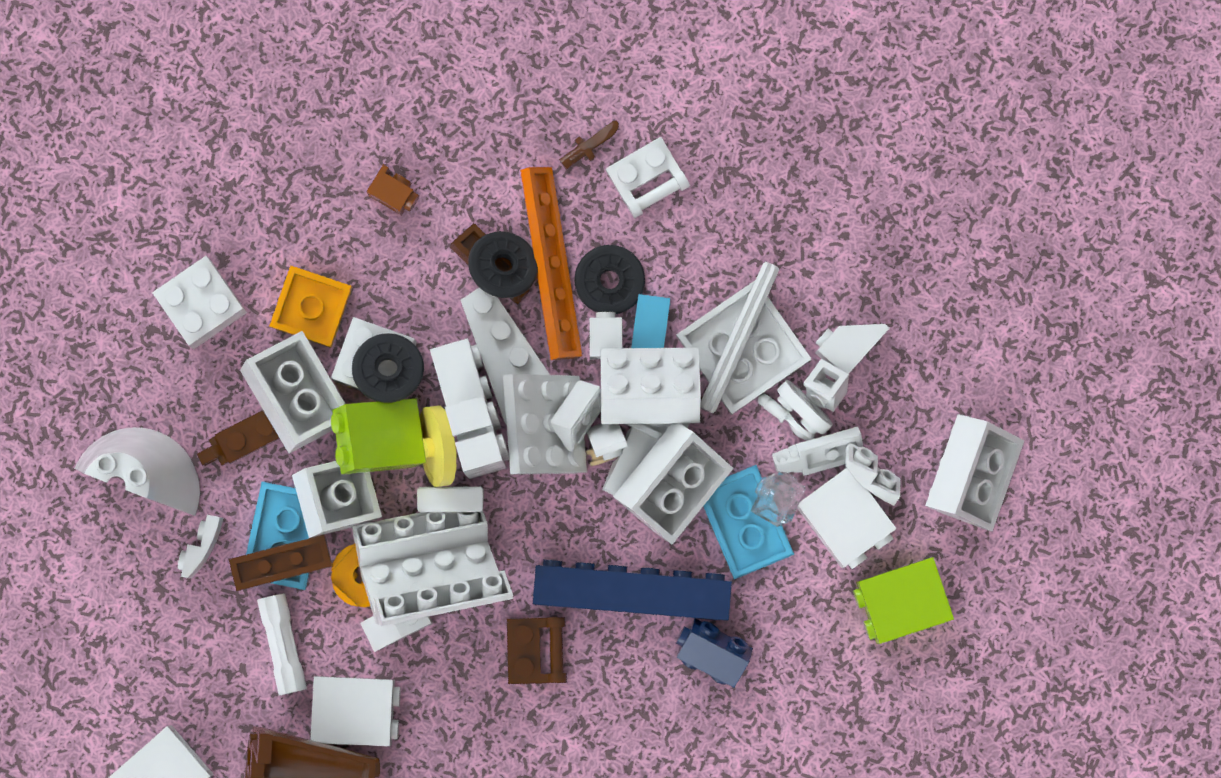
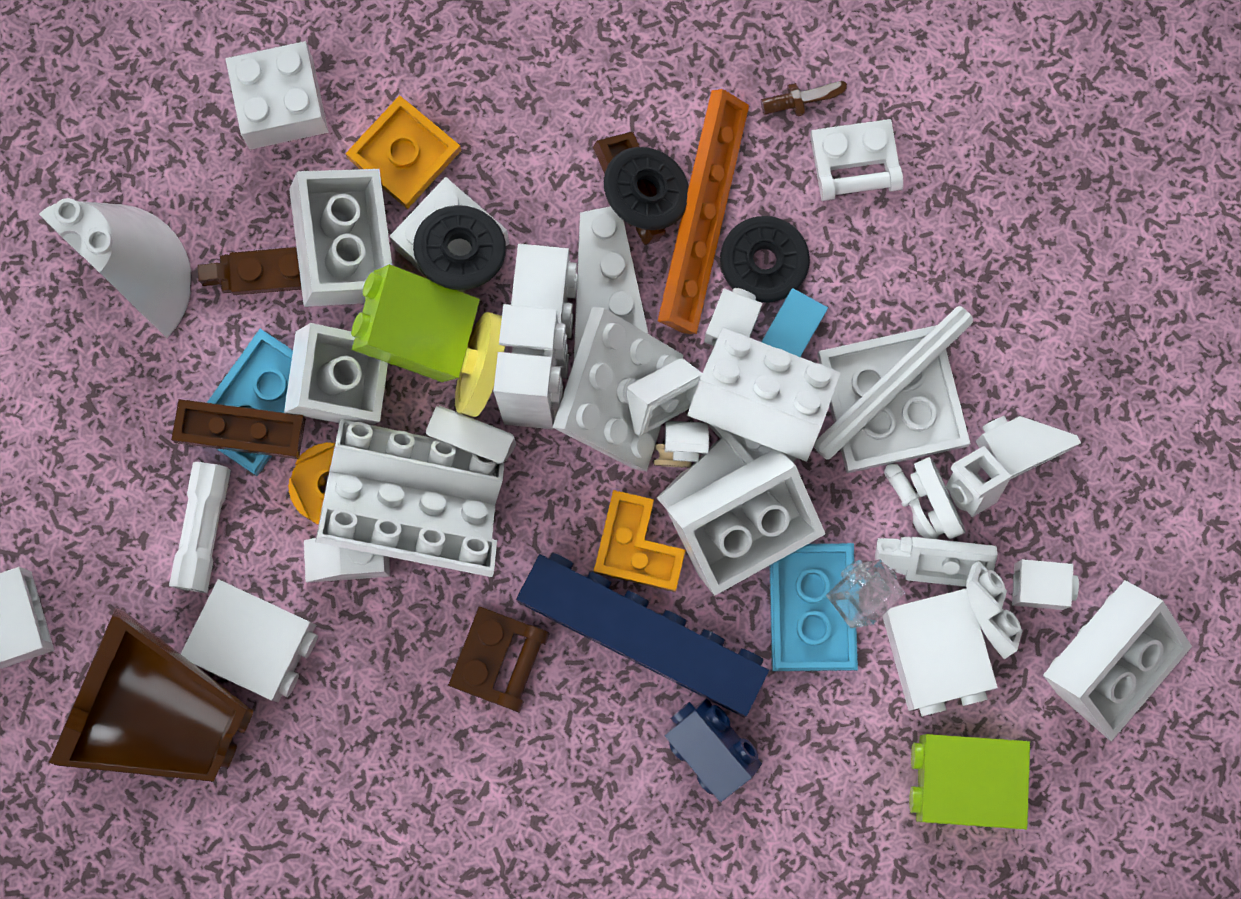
camera: 25 degrees right, 5 degrees down
white slope [178,515,224,579] -> none
dark orange brick [366,164,420,216] -> none
none -> light orange plate [594,490,685,592]
none -> white brick [1012,559,1079,610]

